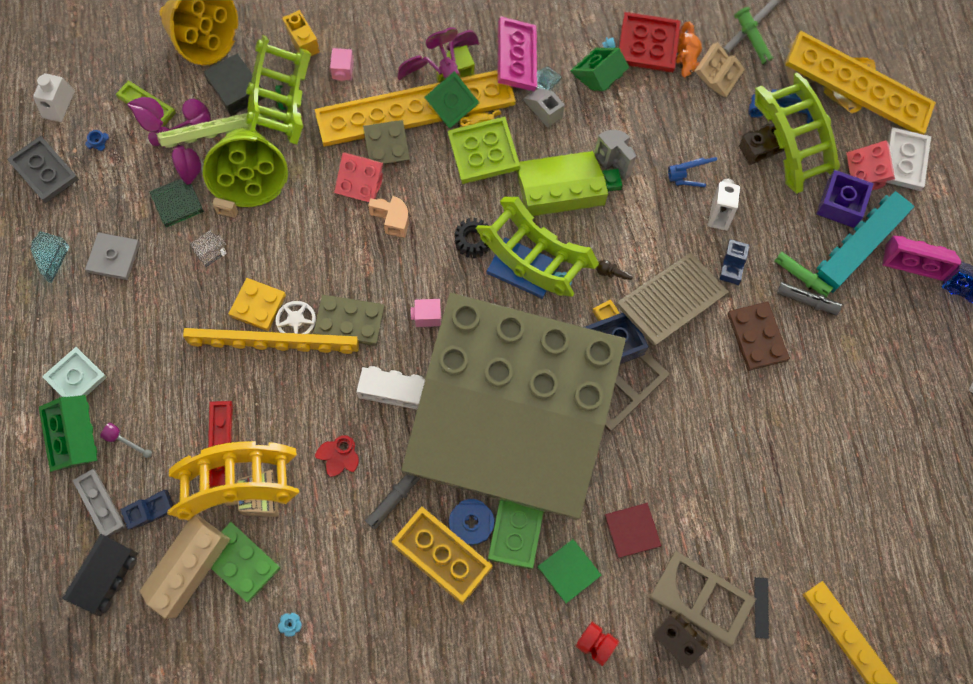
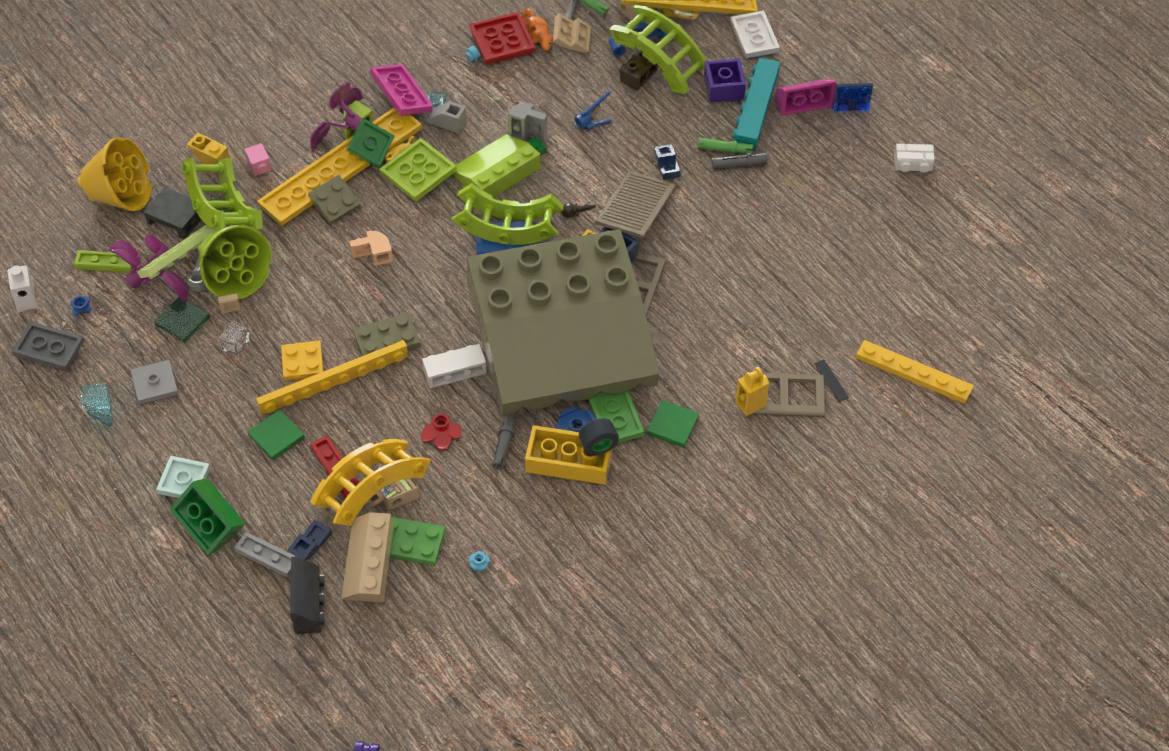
camera: 25 degrees left, 15 degrees down
hinge [100,423,152,458] -> none
white wheel [276,301,316,334] -> none
coral plate [334,153,383,202] -> none
bright pink brick [411,299,441,327] -> none
black tyre [455,218,489,258] -> none
green slope [570,48,629,92] -> none
red wheel [575,621,619,666] -> none
dark red tile [604,503,662,559] -> none
dark brown brick [652,611,709,670] -> none
white torso [708,179,740,231] -> none
reddish brown plate [727,301,790,371] -> none
coral plate [847,140,895,190] -> none
none -> green tile [247,409,305,461]
none -> black wheel [579,418,619,456]
none -> yellow brick [735,367,770,416]

